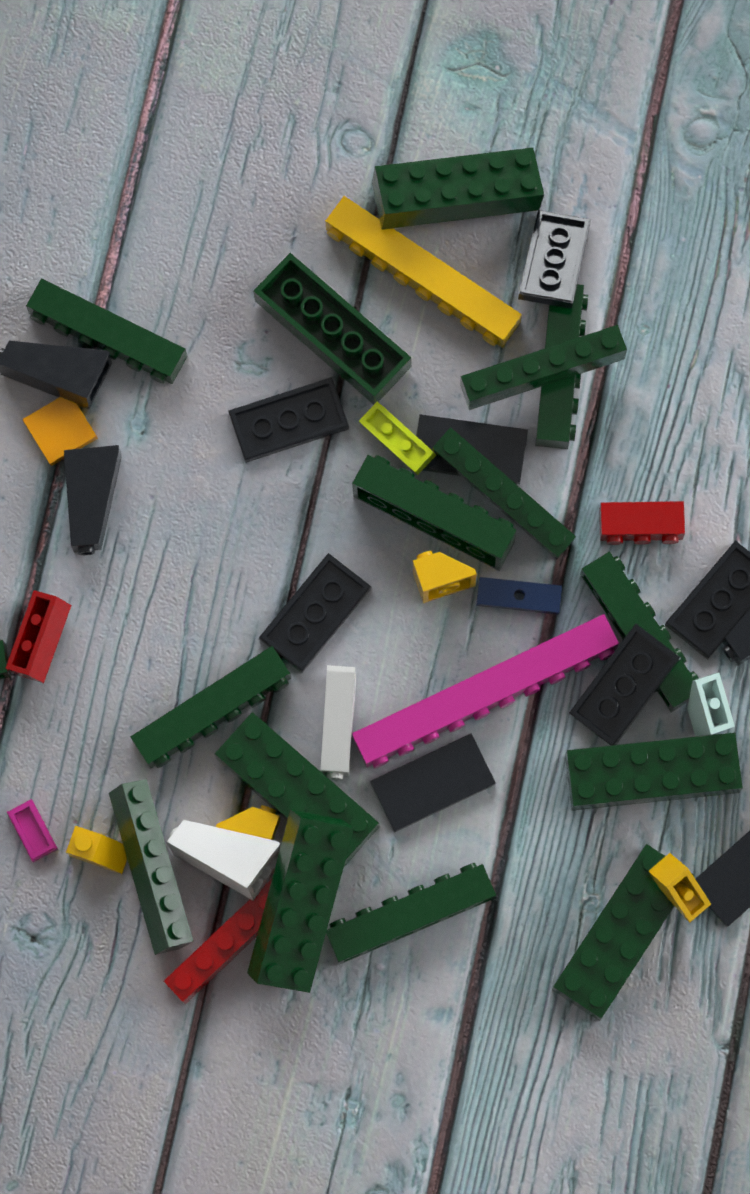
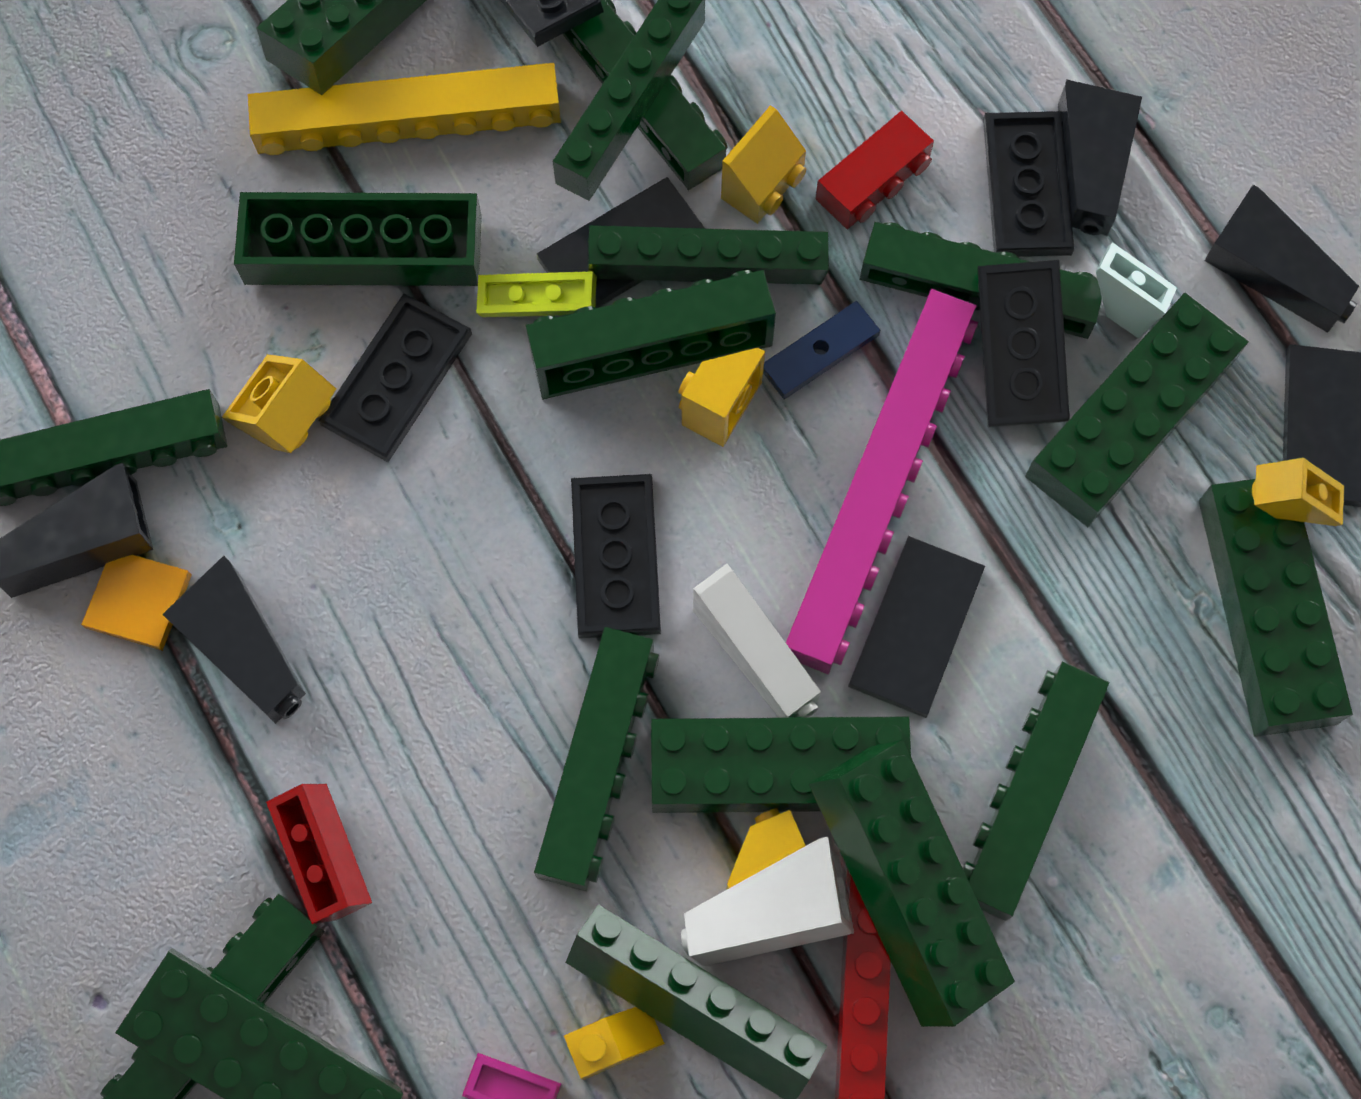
camera: 45 degrees left, 5 degrees down
none -> yellow slope [222,354,337,453]
none -> yellow slope [721,105,807,224]

